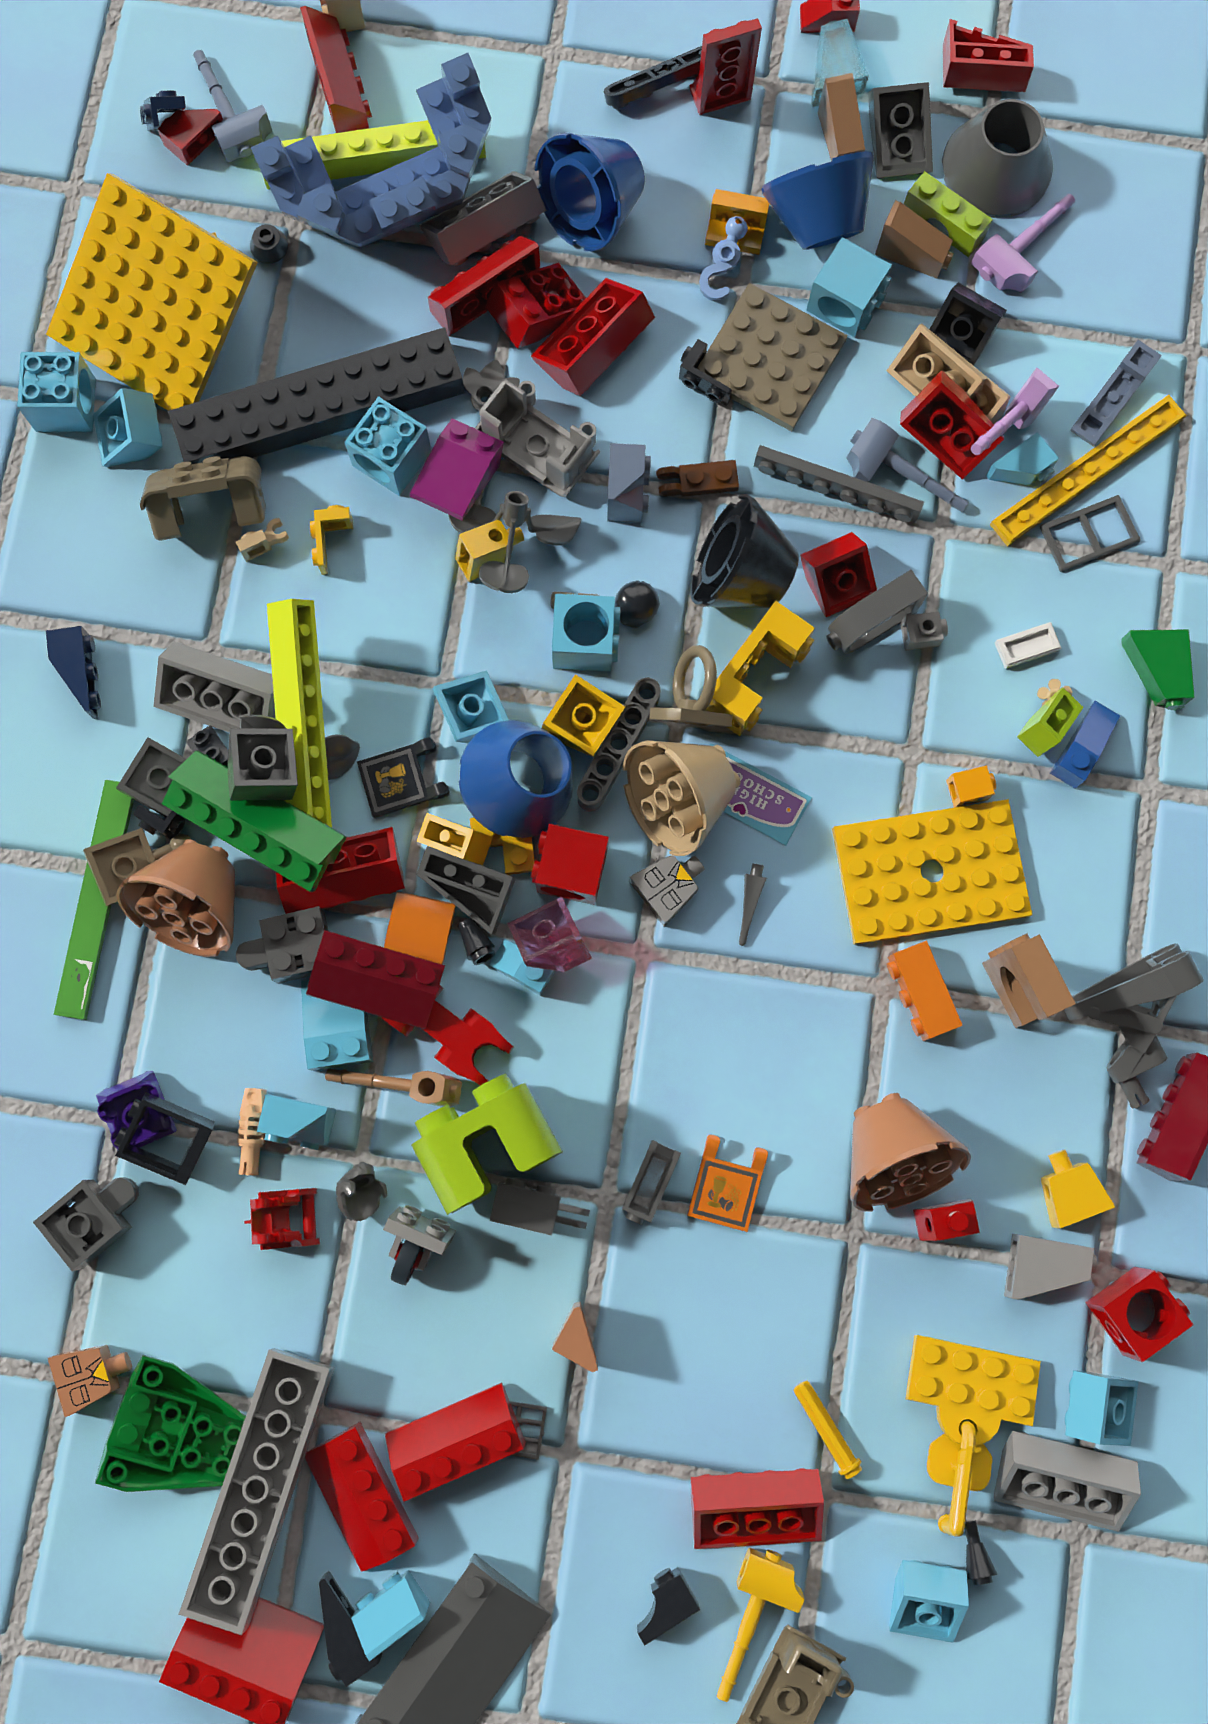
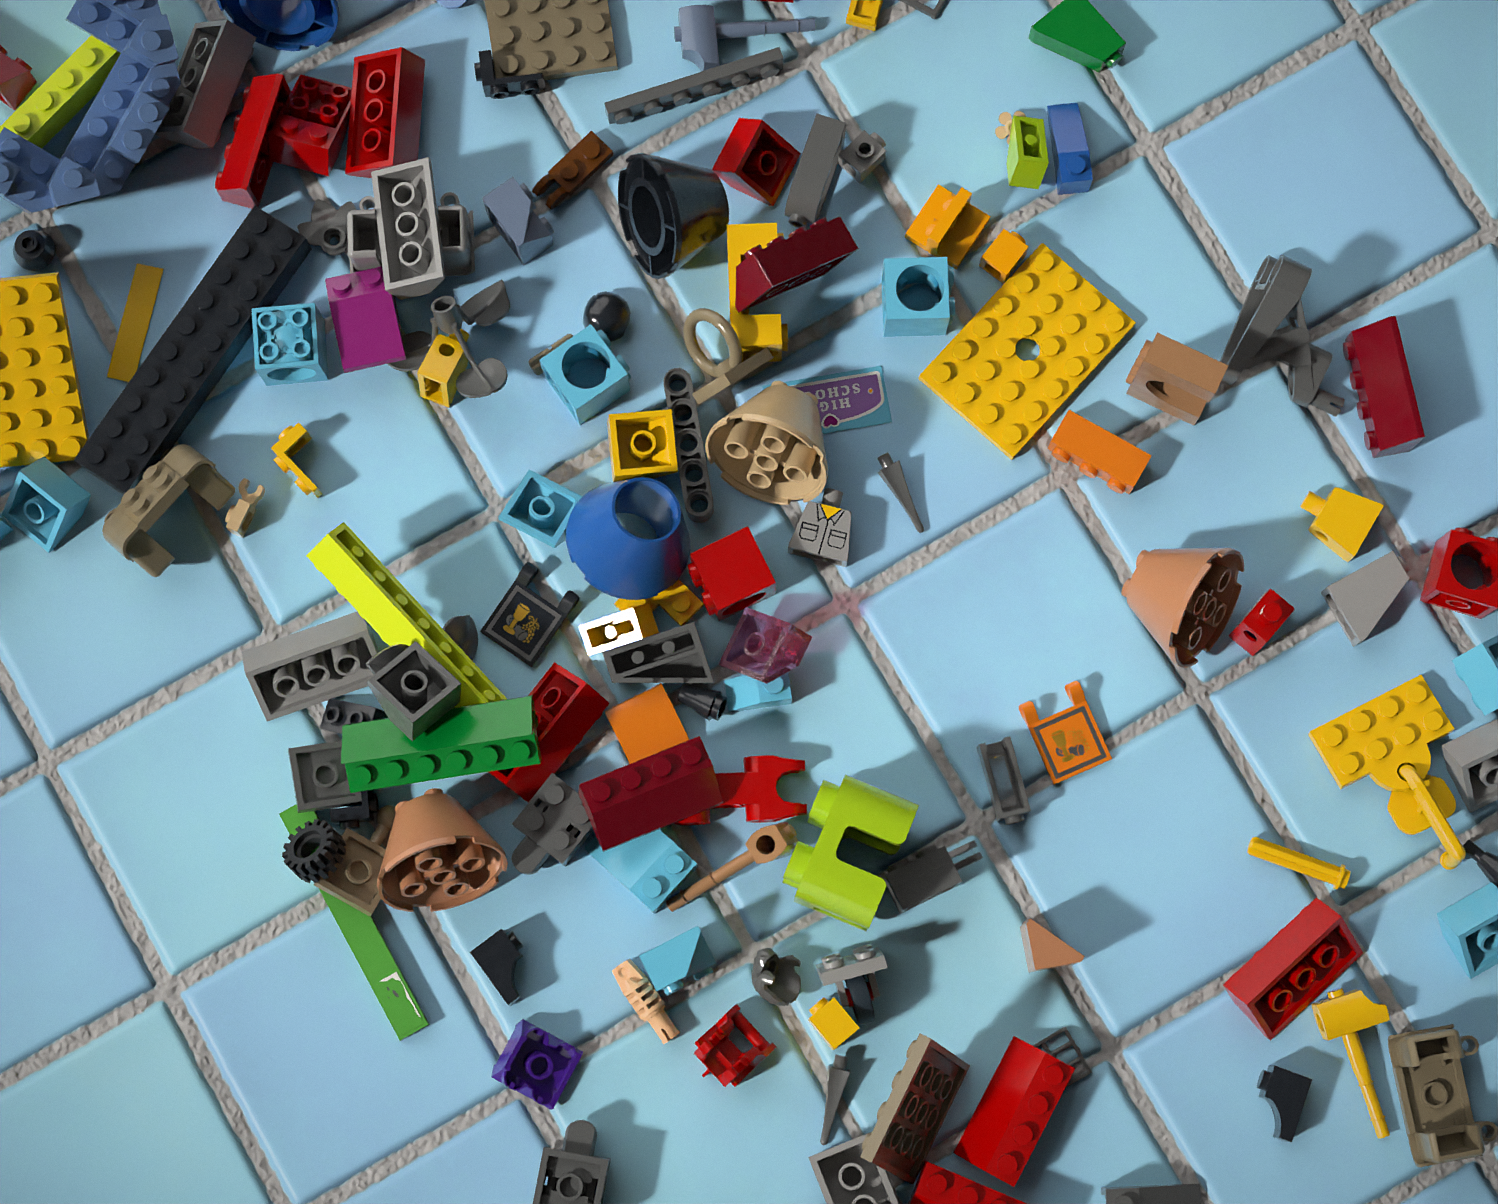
camera: 35 degrees left, 0 degrees up
dark blue slope [46,626,101,719] -> none
black window [114,1092,215,1186] -> none
white tile [995,622,1061,669] -> none
none -> yellow sticker [107,263,164,382]
none -> black tyre [282,819,346,883]
none -> light grey slope [371,157,446,300]
none -> black arch [470,929,523,1006]
none -> dark red slope [735,216,859,313]
none -> yellow brick [808,997,859,1050]
none -> dark grey piece [820,1054,851,1145]
none -> dark tan plate [860,1033,970,1184]
none -> medium azure brick [881,257,955,337]
none -> light orange bracket [905,184,991,270]

